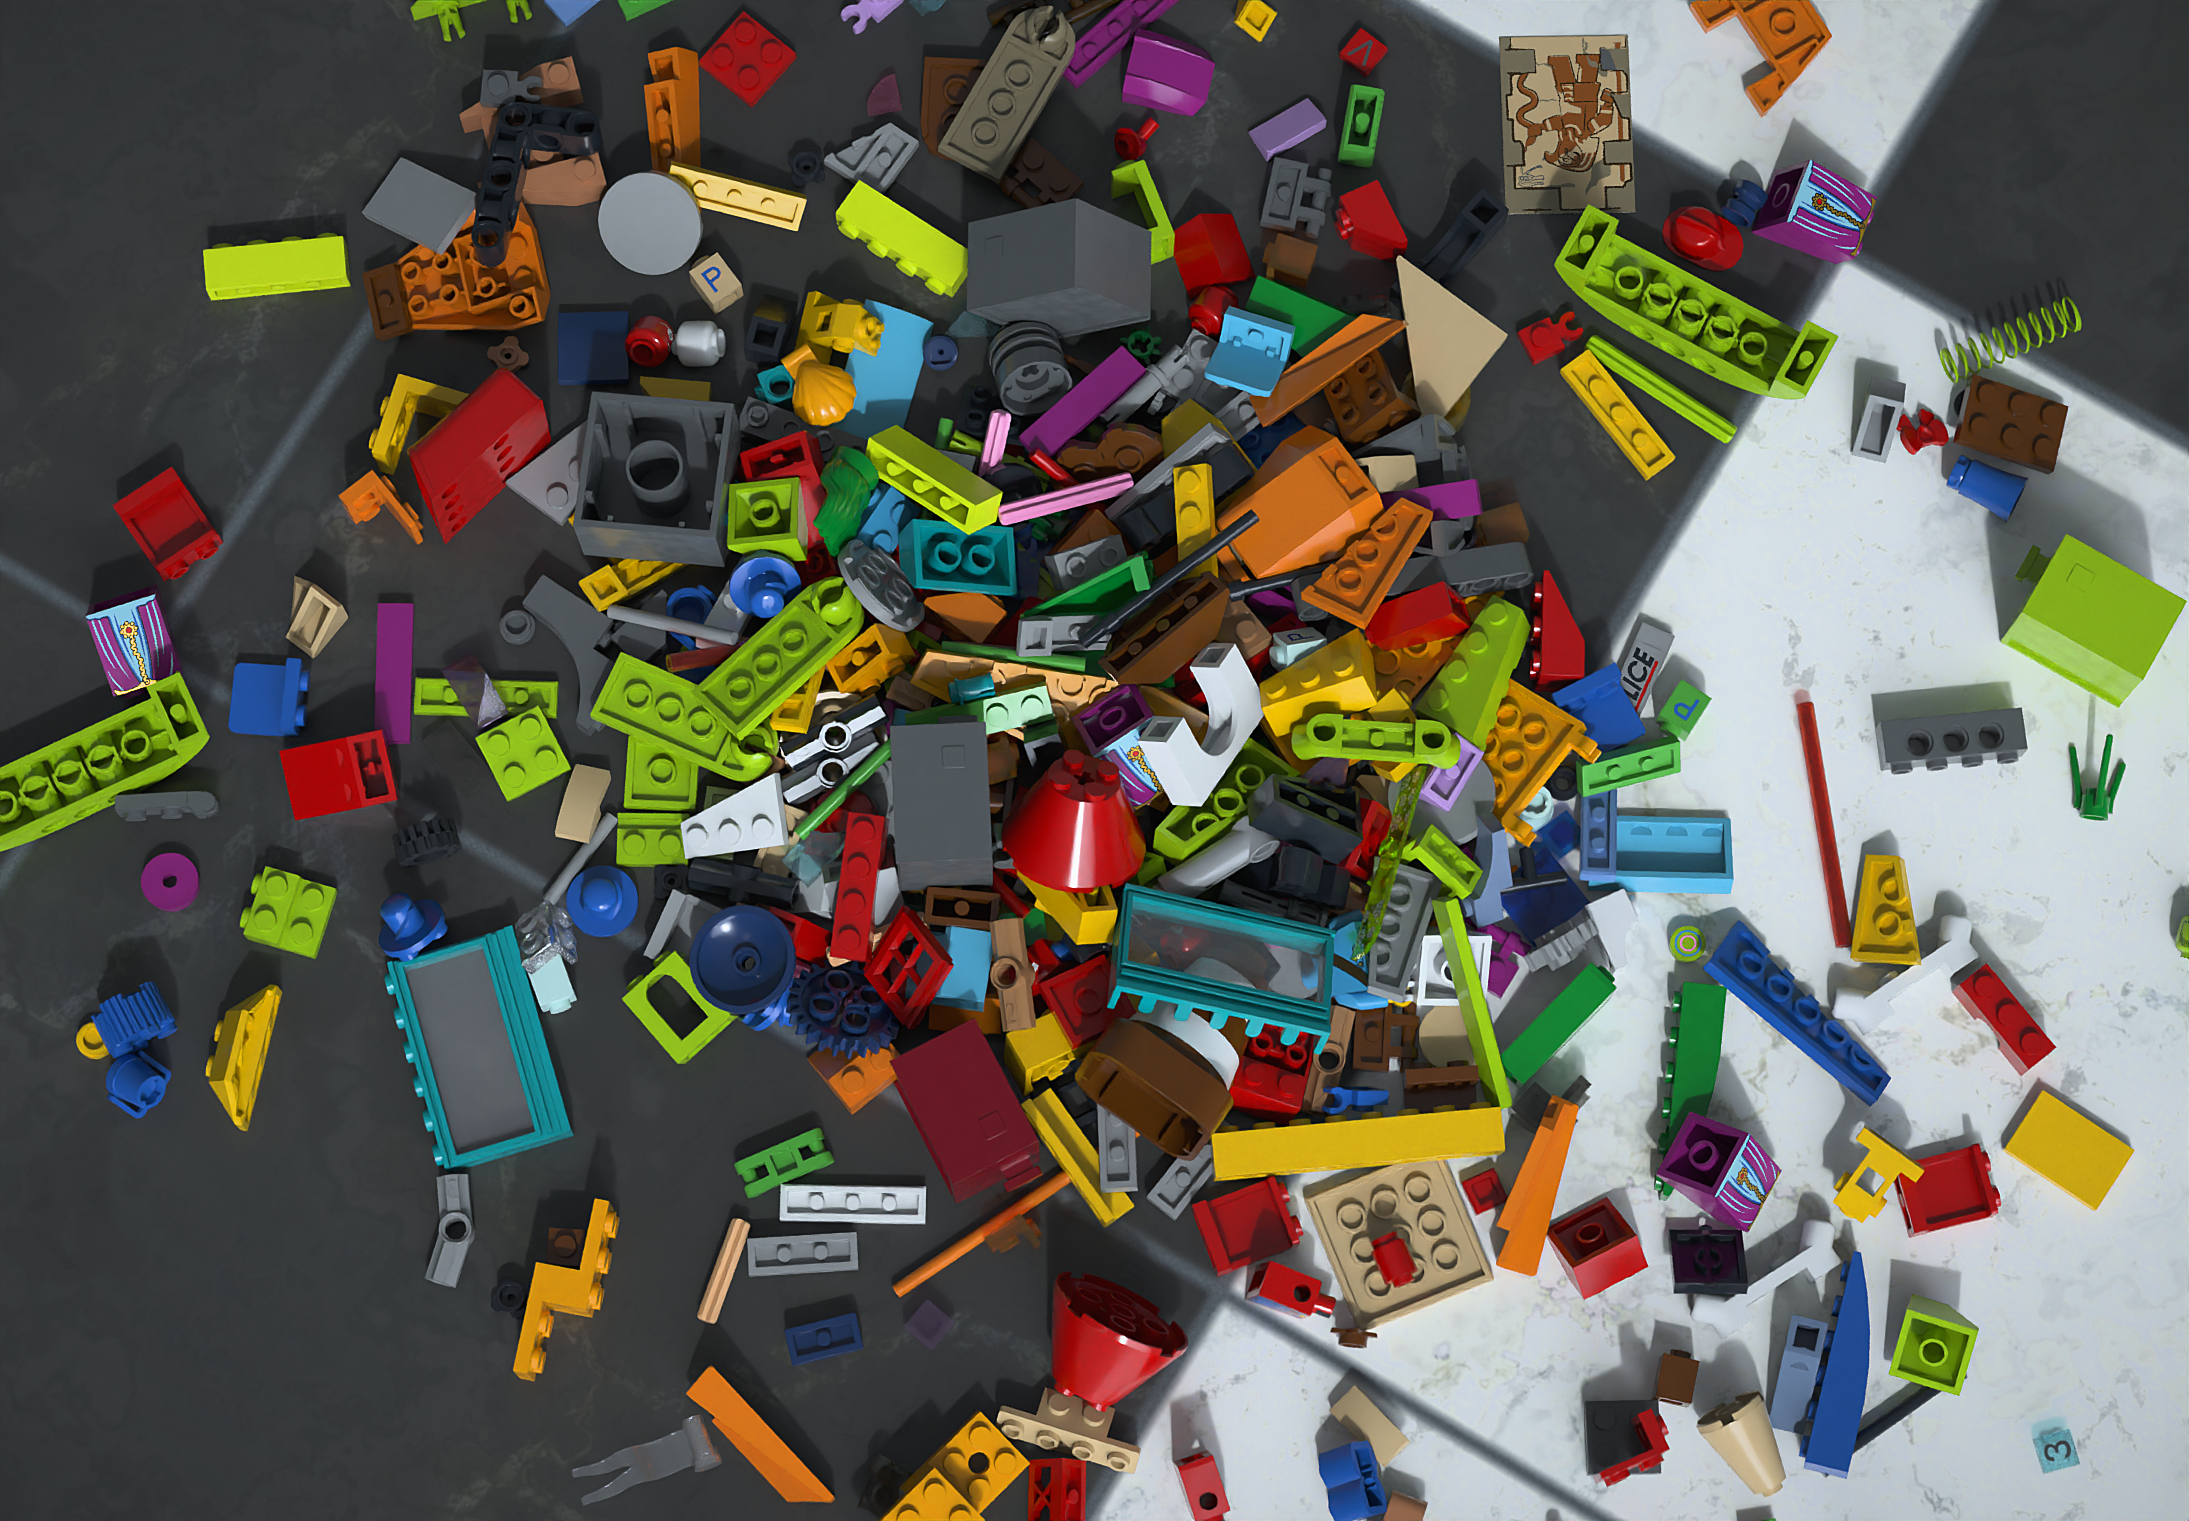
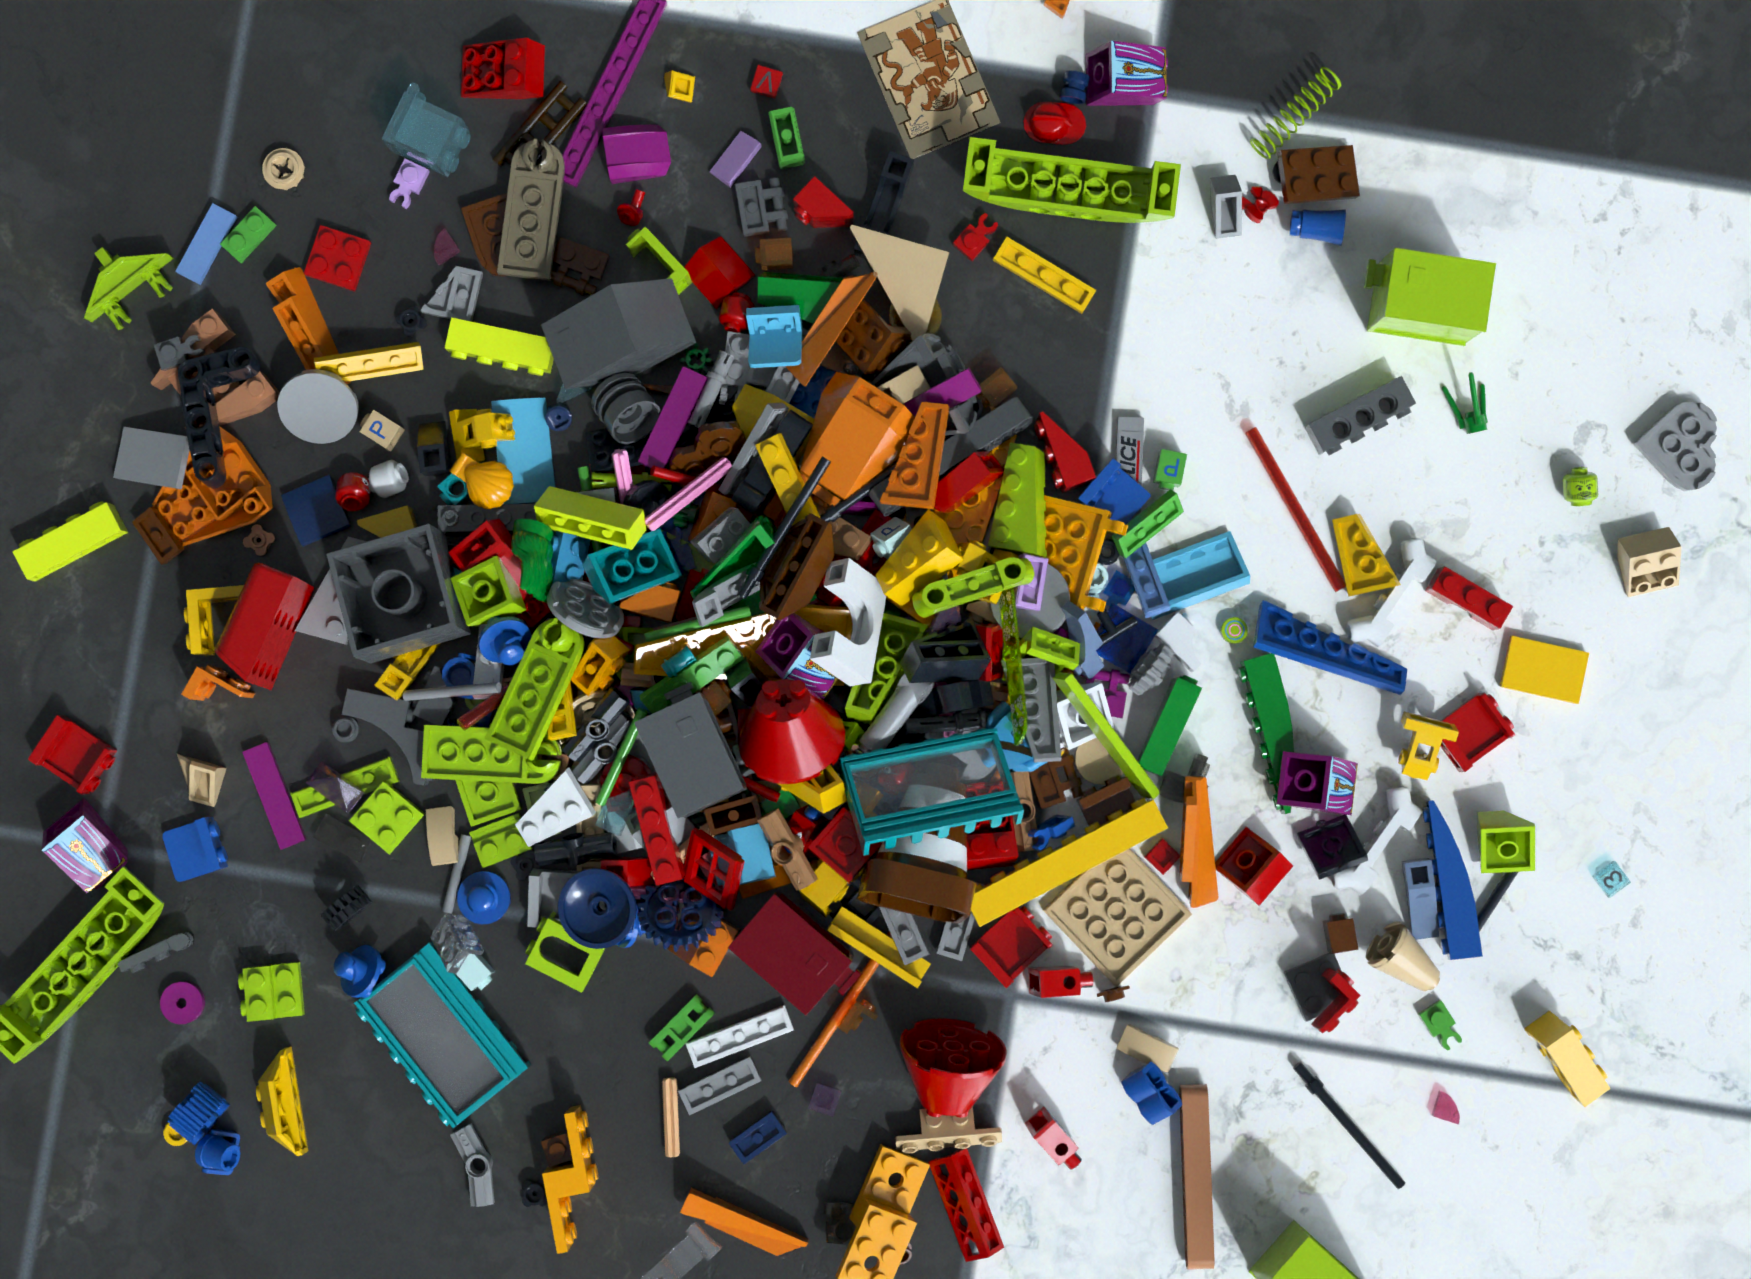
camera: 20 degrees left, 10 degrees up
red slope [279,727,400,821] -> none
red brick [1371,1231,1418,1288] -> none
lime axle [1584,335,1737,443] -> none

